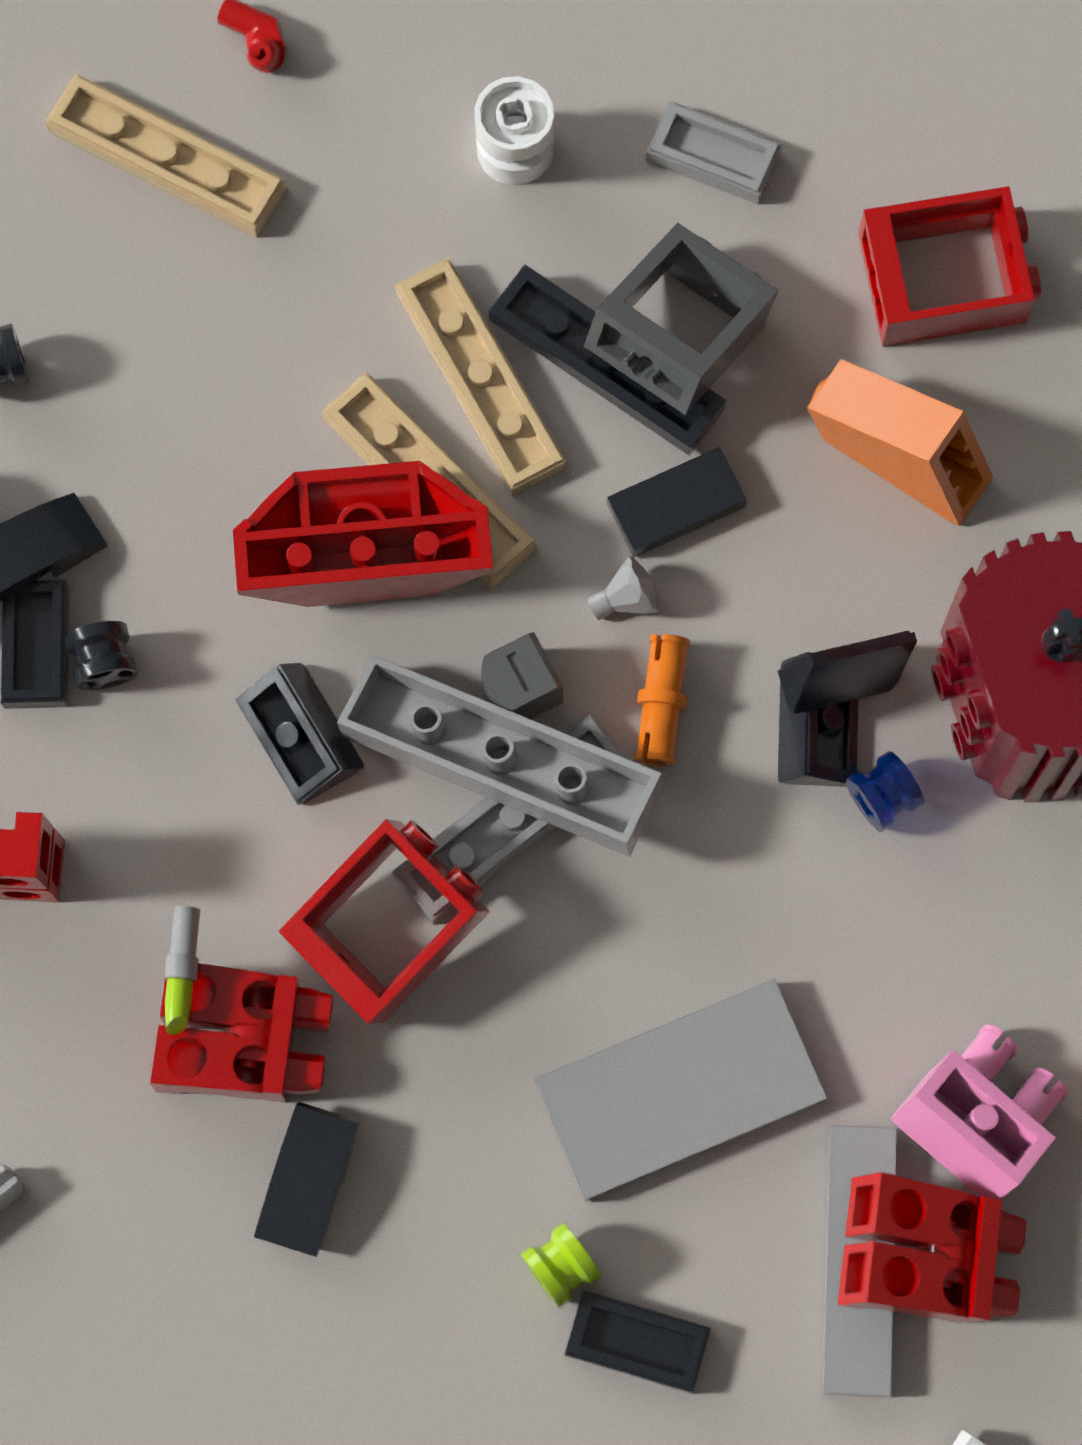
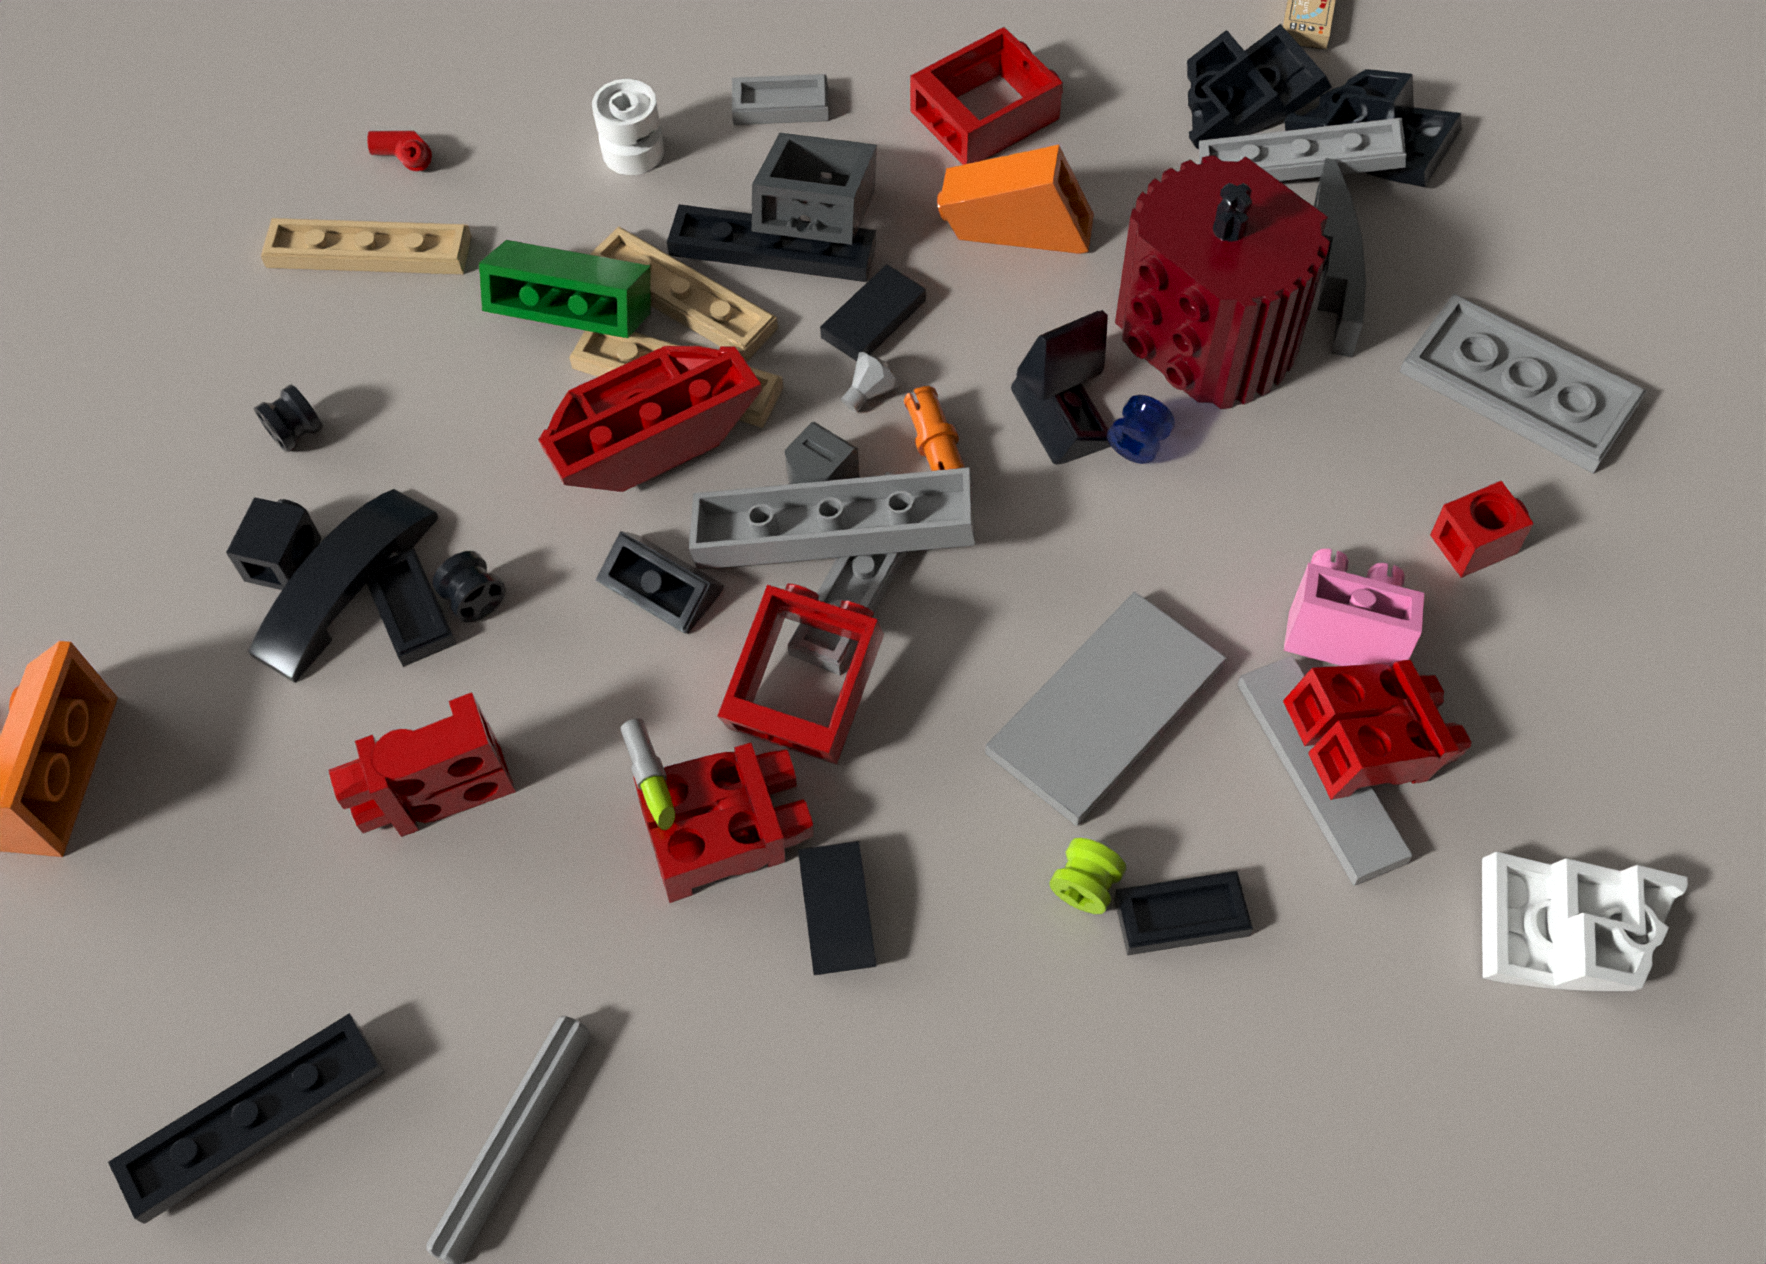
camera: 25 degrees left, 15 degrees down
none -> green brick [479,240,651,339]

